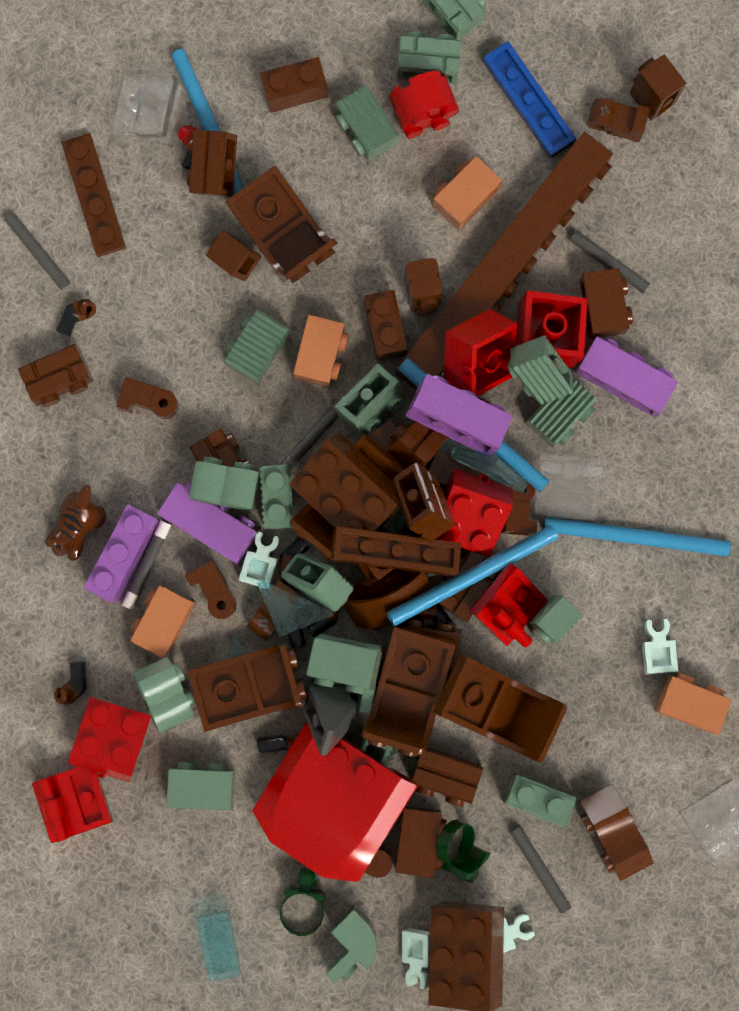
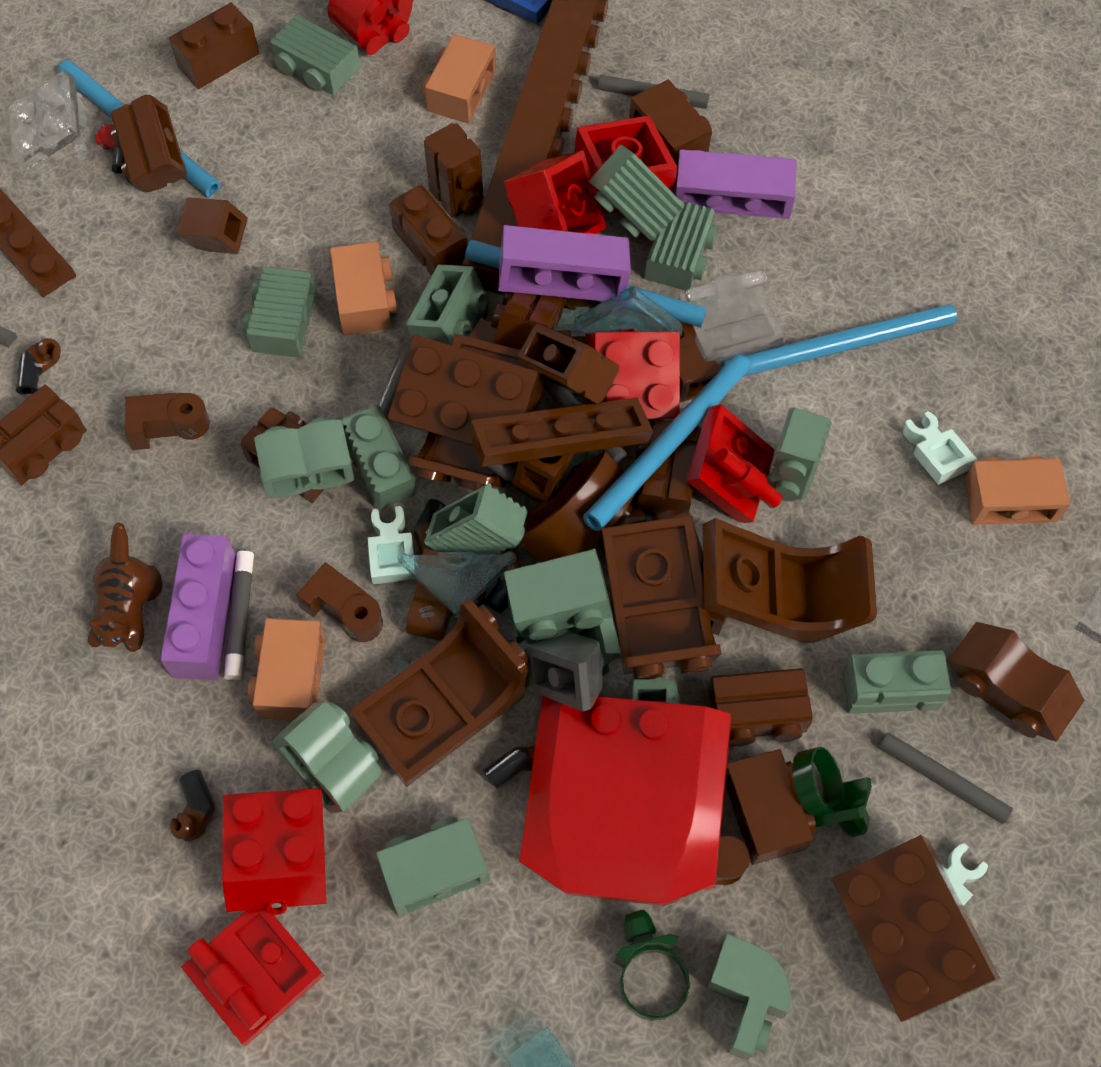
camera: 25 degrees left, 20 degrees down
medium lavender brick [157,482,257,565] -> none
reddish brown bracket [225,166,338,283] -> none
light aqua plate [402,928,430,989] -> none

